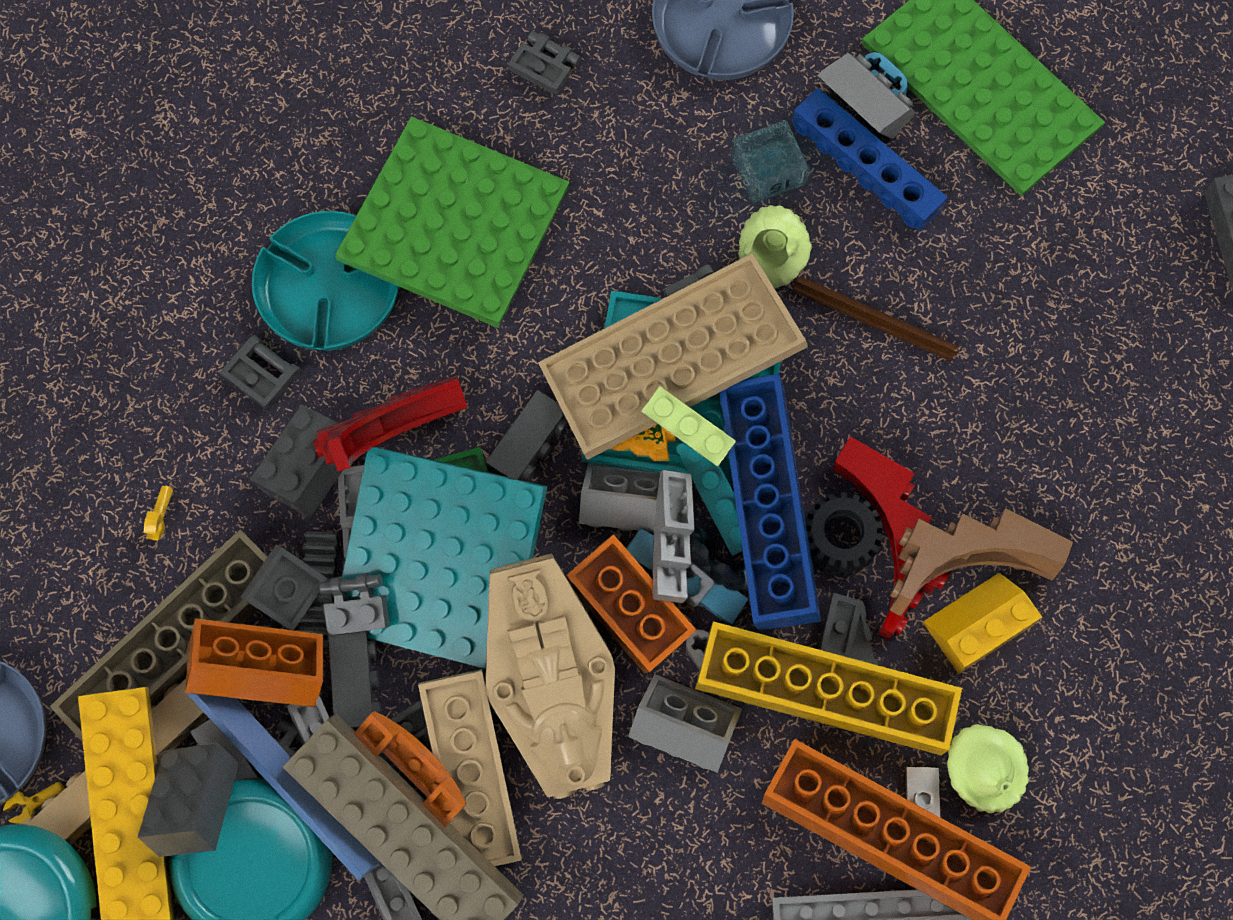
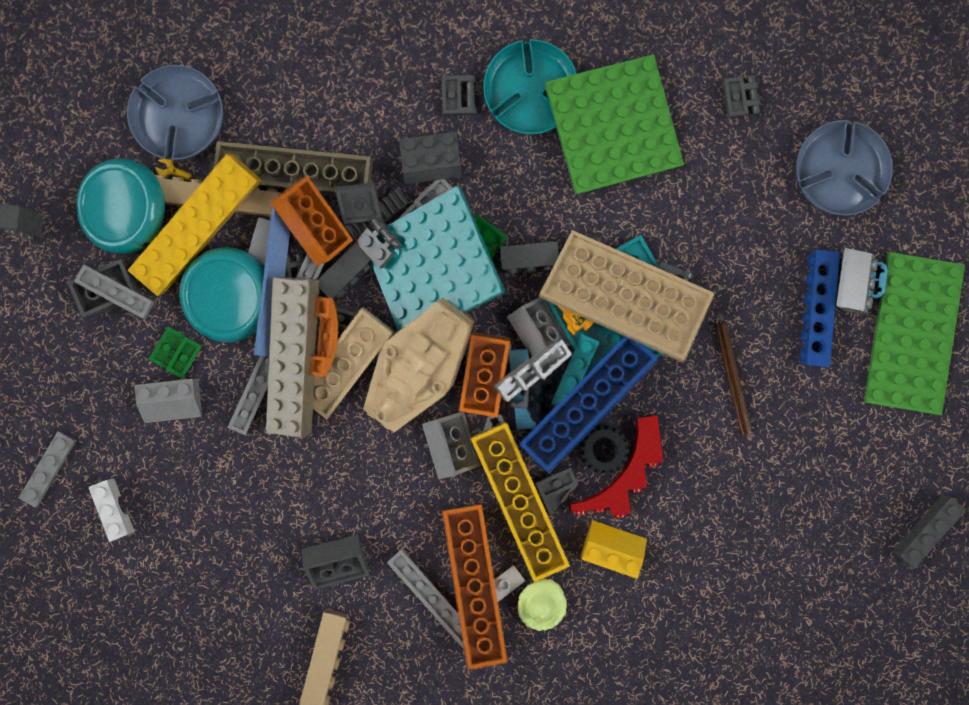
camera: 50 degrees right, 15 degrees up
dark grey brick [137,743,239,857] -> none
yellow bar [144,486,173,541] -> none
red arch [313,375,468,472] -> none
yellowish green plate [641,386,736,467] -> none
clear light blue brick [731,120,809,203] -> none
yellowish green piece [738,205,812,289] -> none
medium nougat arch [890,508,1073,616] -> none

